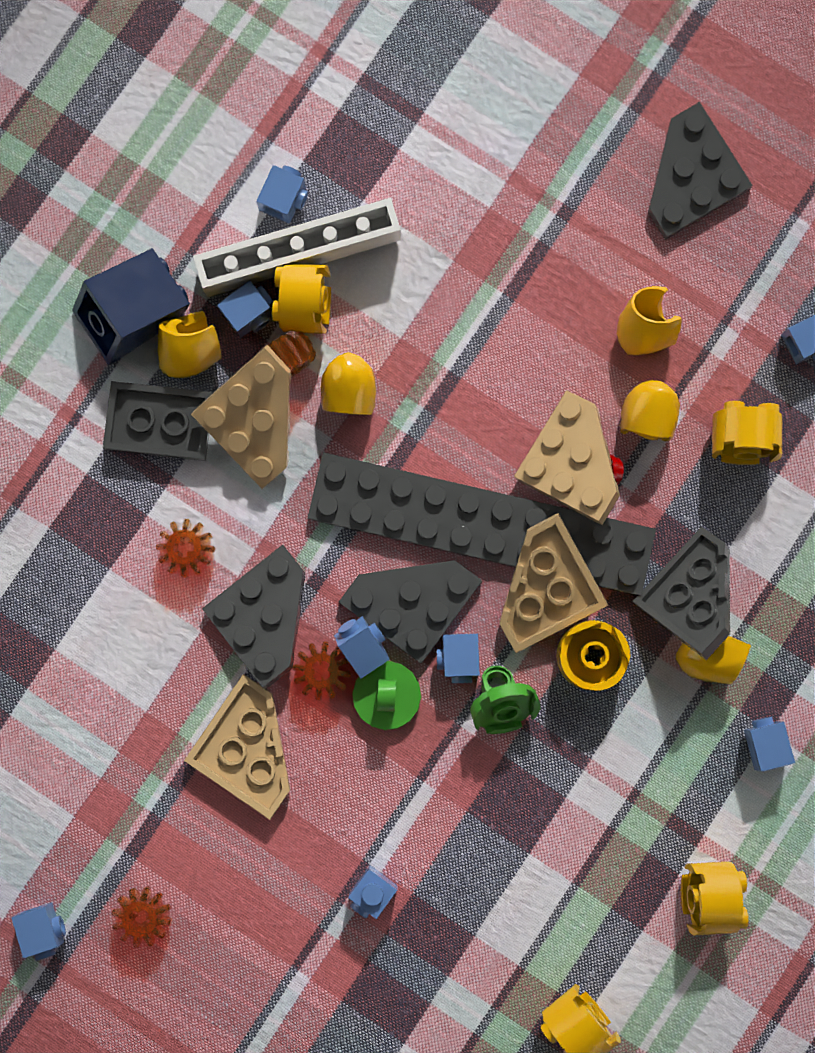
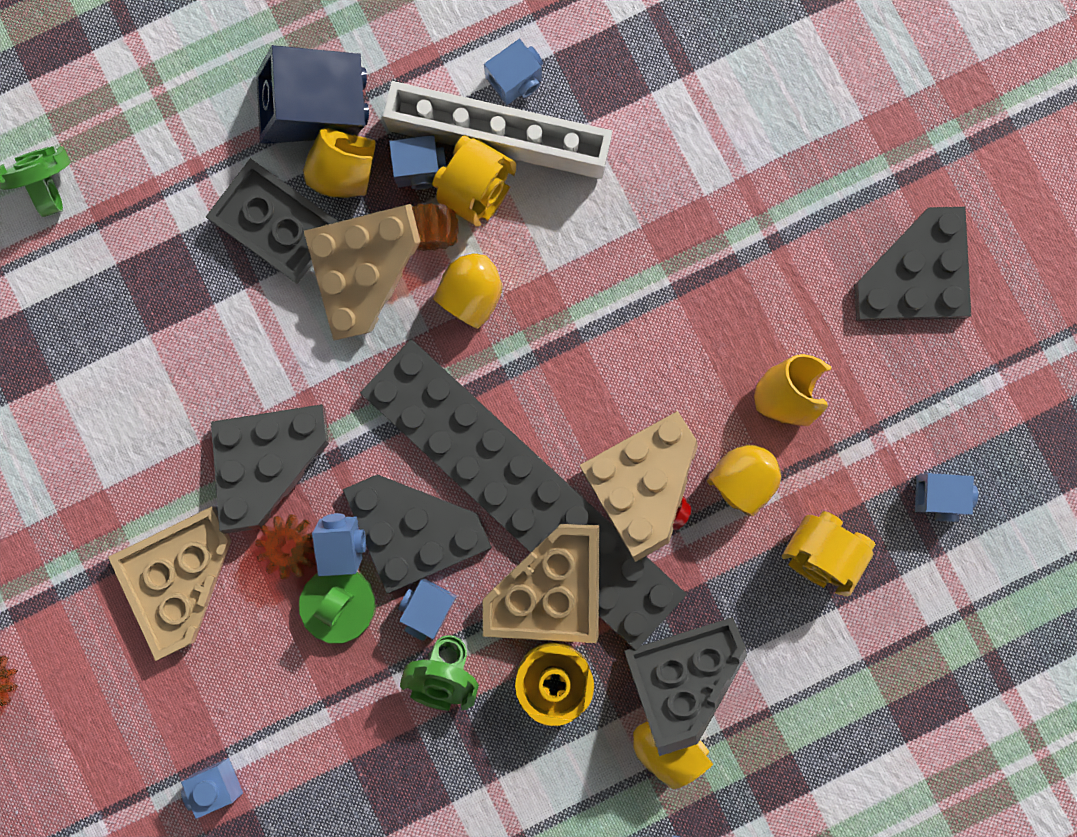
camera: 30 degrees right, 0 degrees up
clear orange gear [156,519,216,578] -> none

